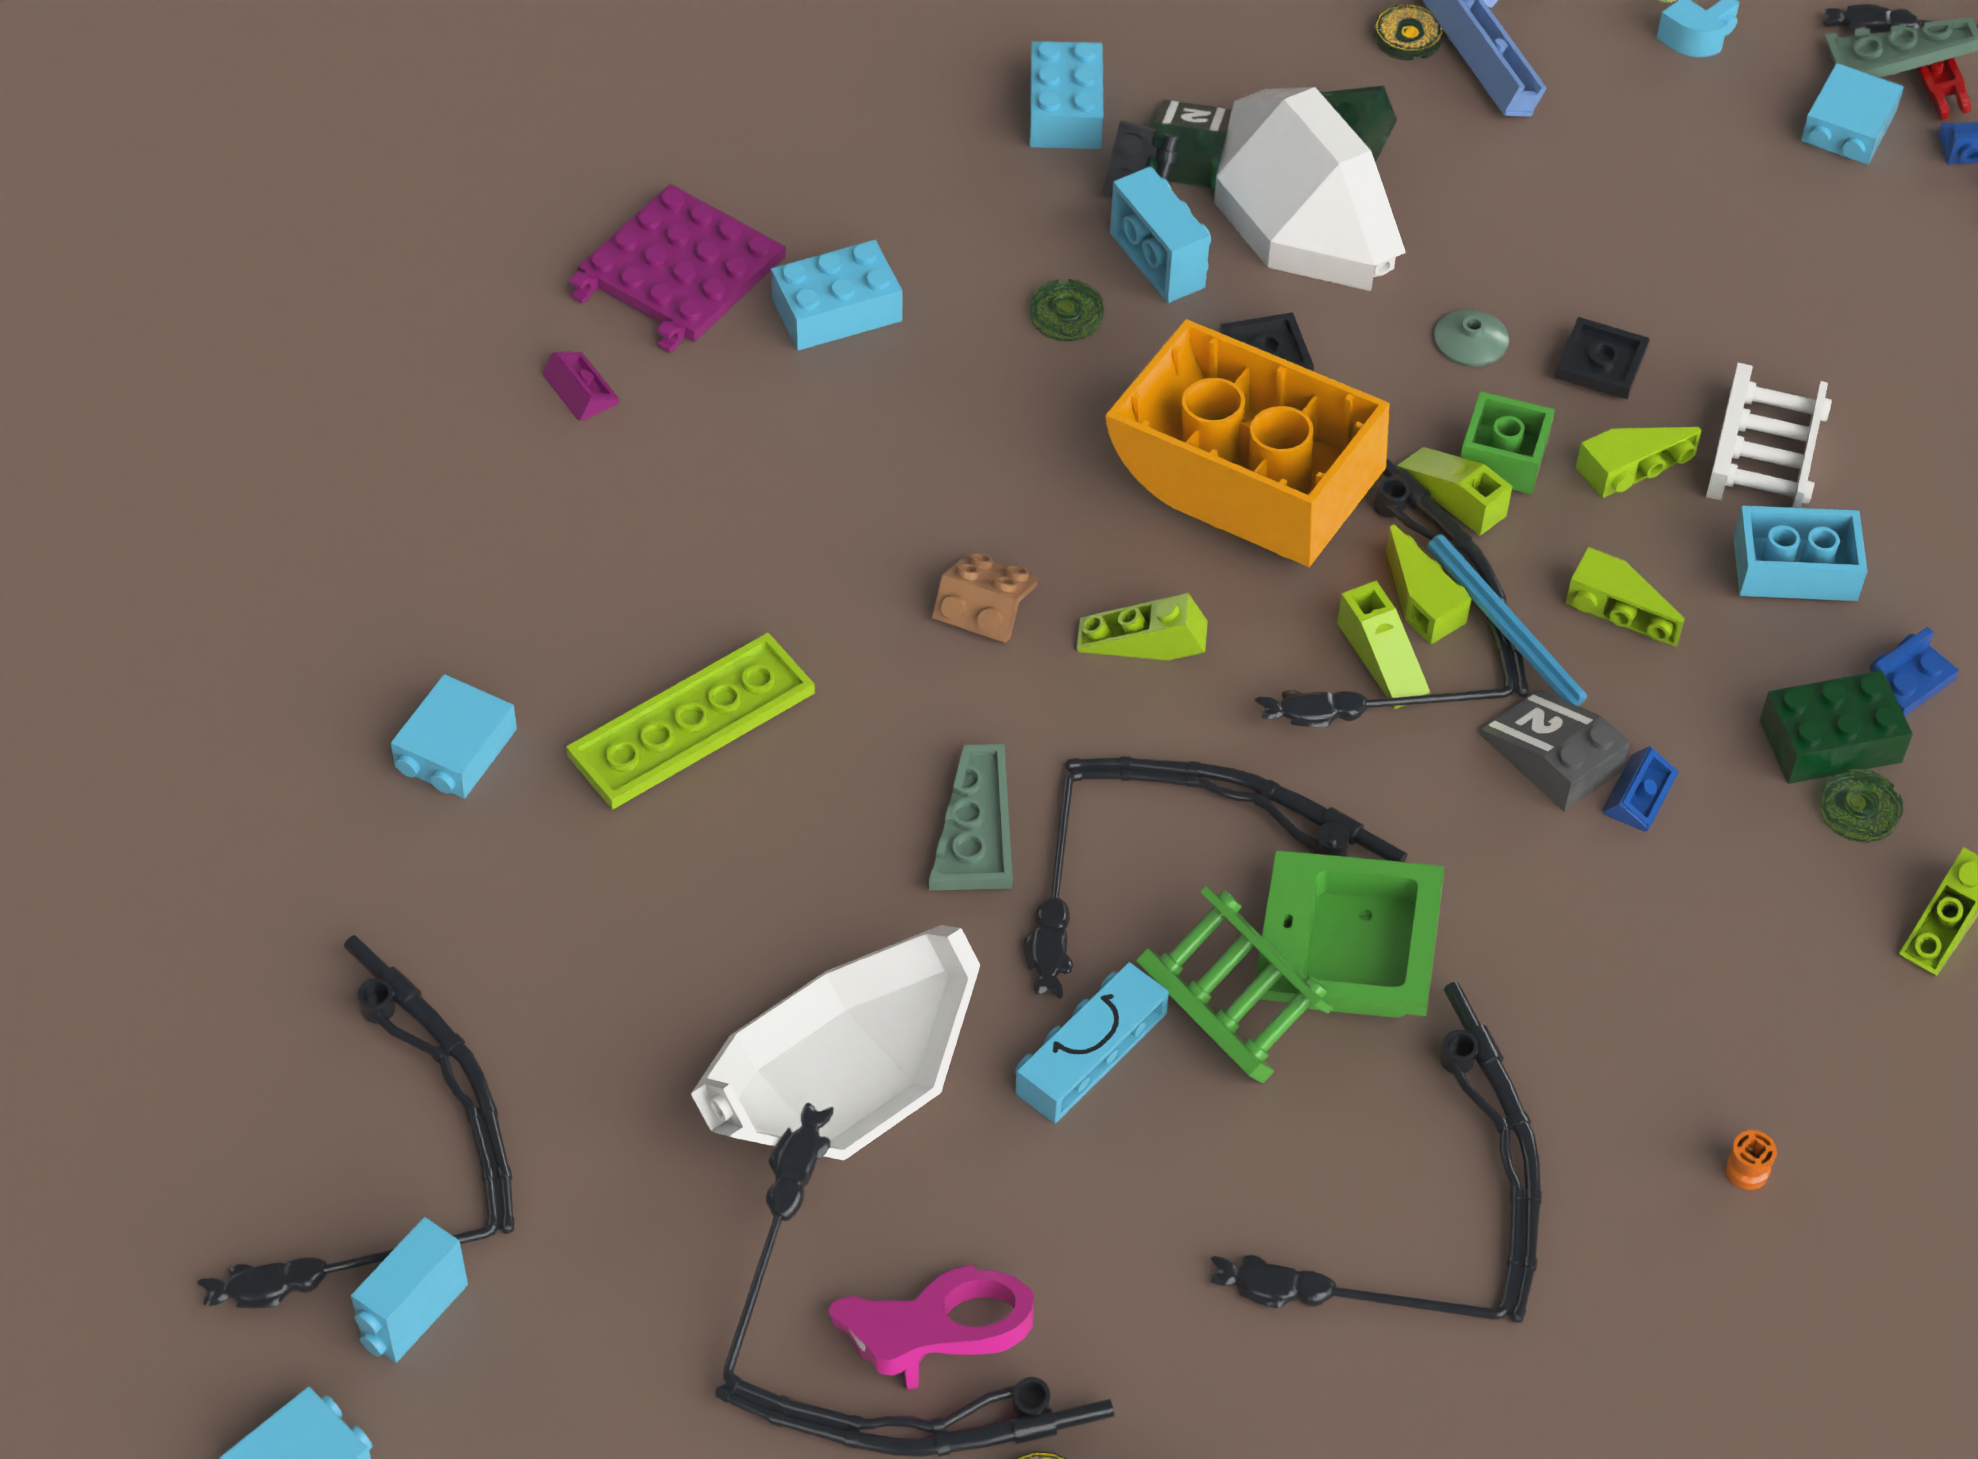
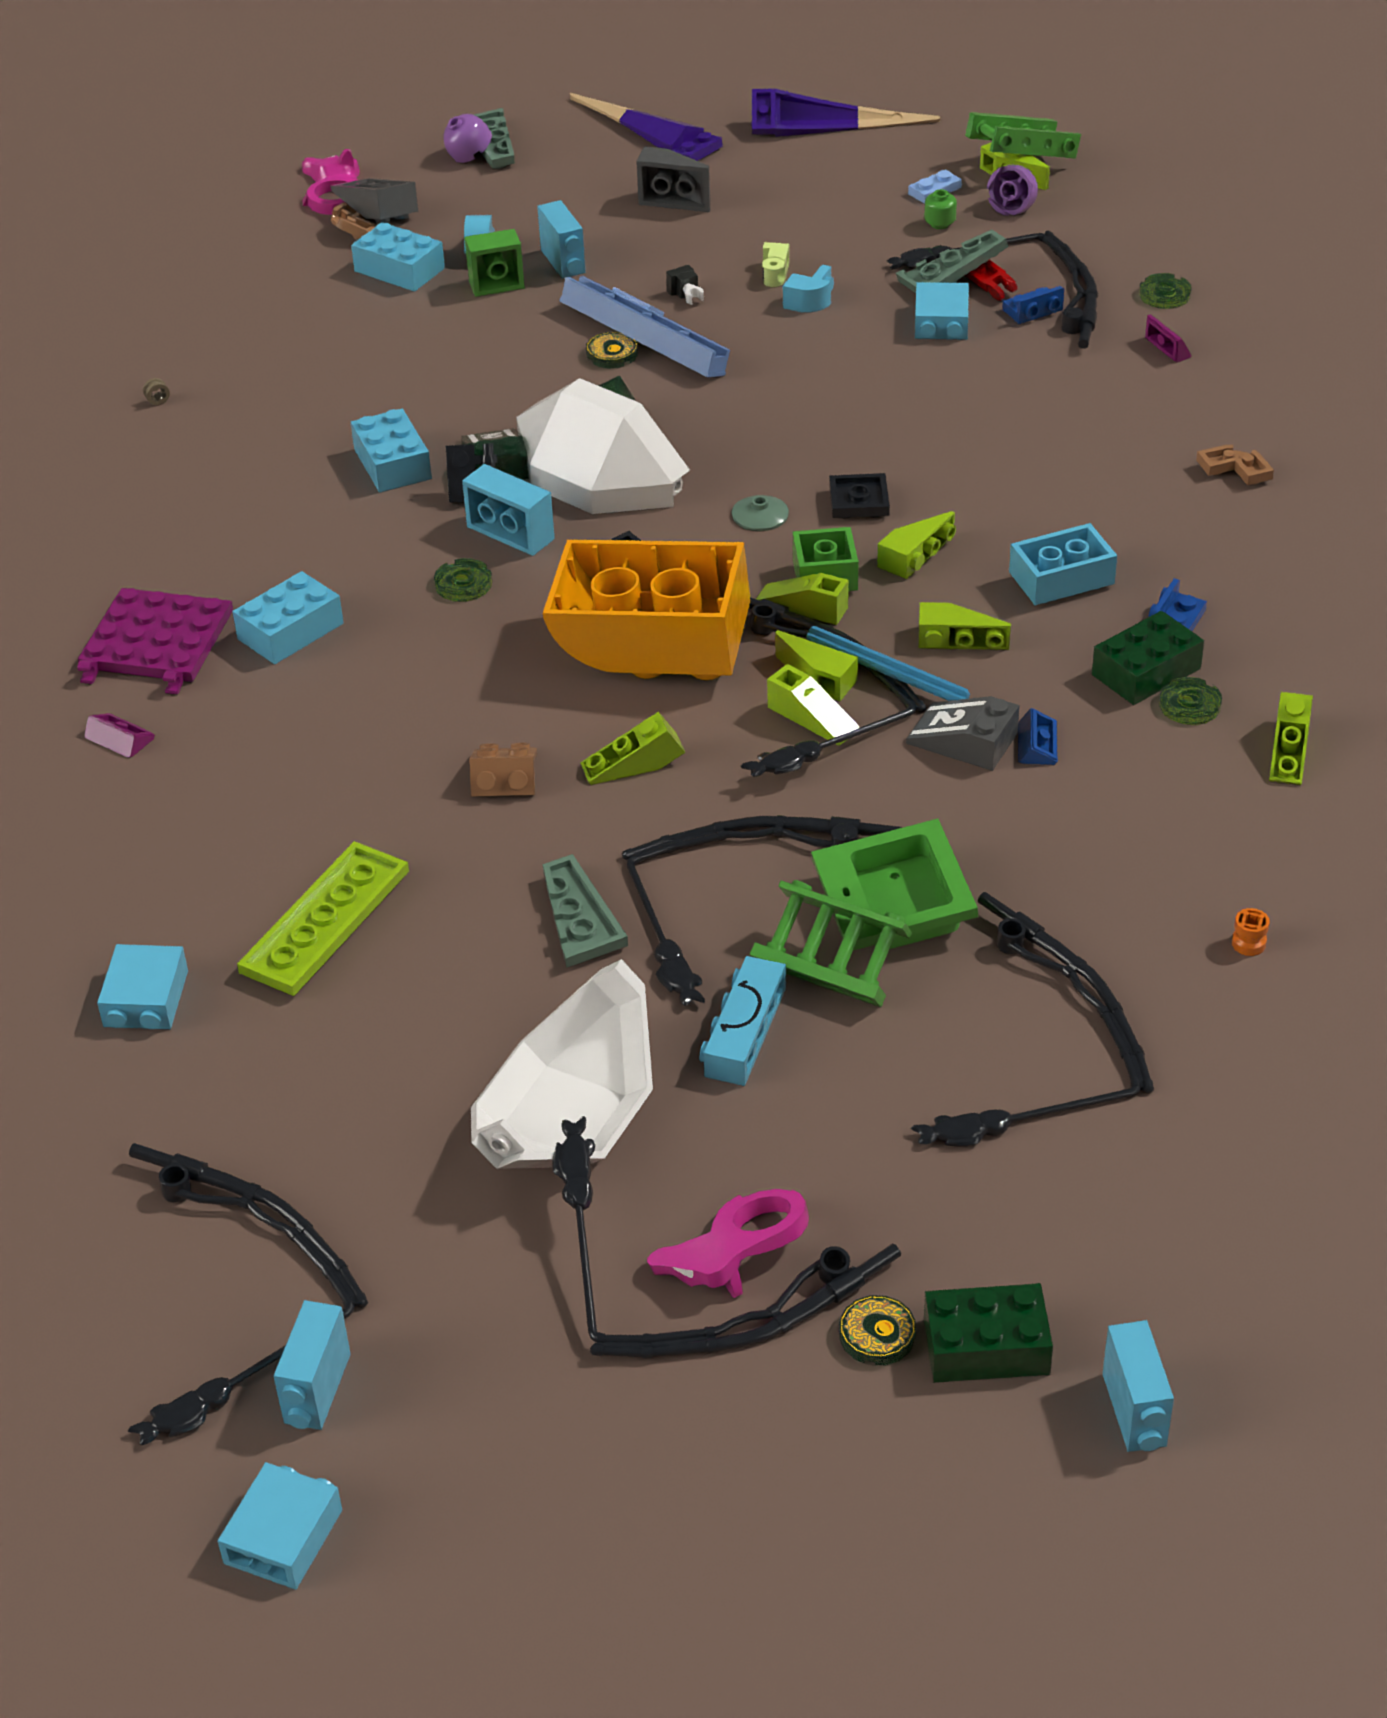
camera: 20 degrees left, 10 degrees down
white fence [1706,363,1832,508] -> none

